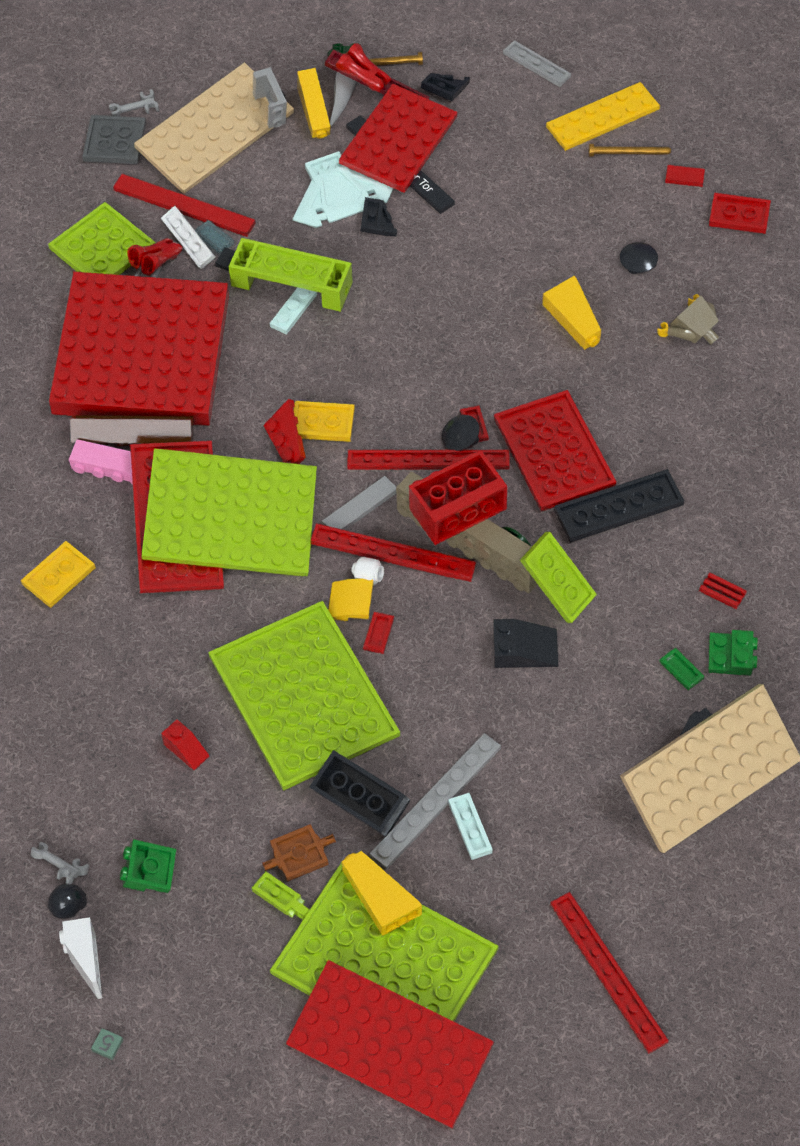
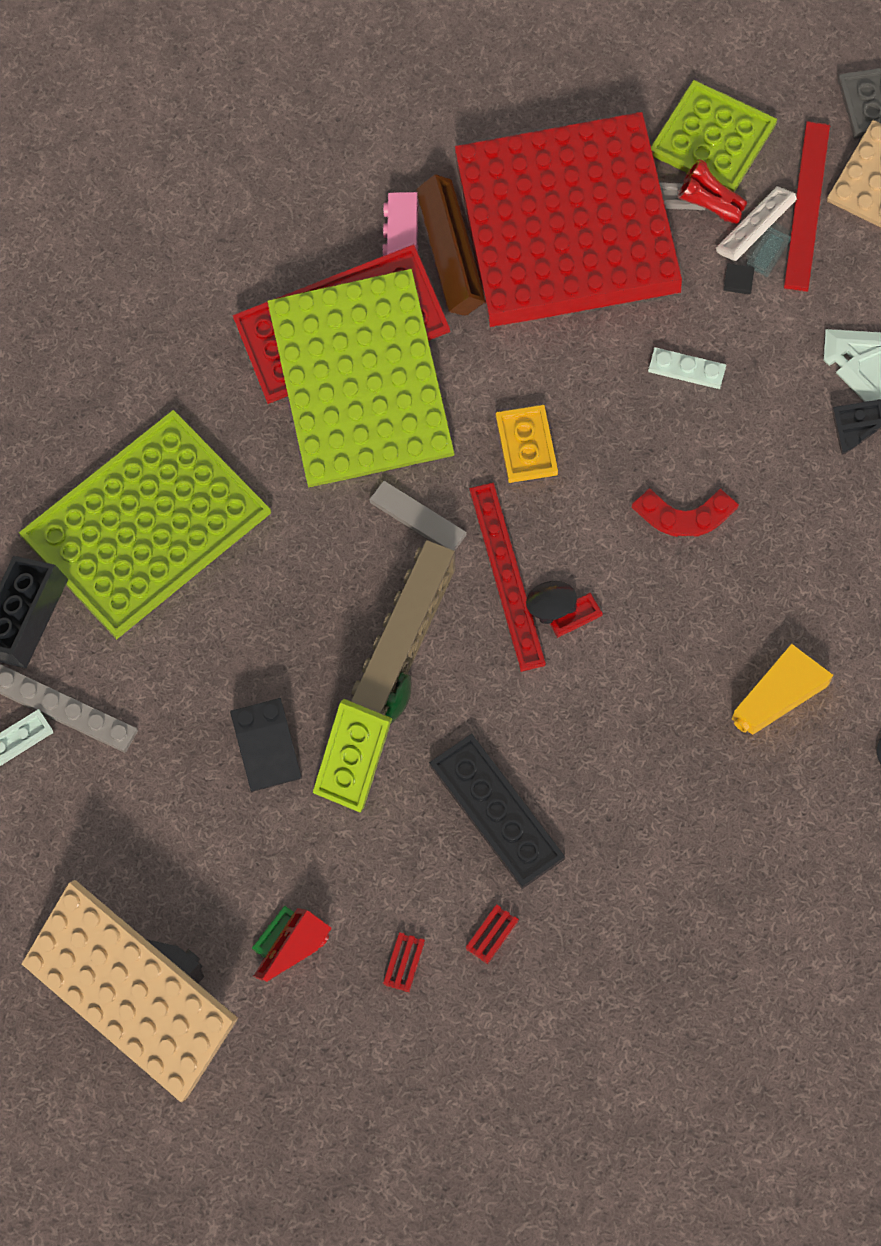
camera: 75 degrees right, 10 degrees up
yellow plate [21,541,96,608] -> none
red slope [161,719,210,770] -> none
lime plate [229,238,353,312] -> none
red wing [263,399,306,464] -> none
red tile [311,523,476,582] -> none
yellow slope [328,579,373,621] -> none
white head [352,557,384,586] -> none
red tile [363,612,394,654] -> none
red brick [409,450,507,545] -> none
red plate [494,390,617,512] -> none
dark tan torso [657,294,719,345] -> none
green plate [708,630,758,676] -> none
none -> red slope [253,908,332,982]
none -> red tile [466,904,519,964]
none -> red plate [631,488,739,537]

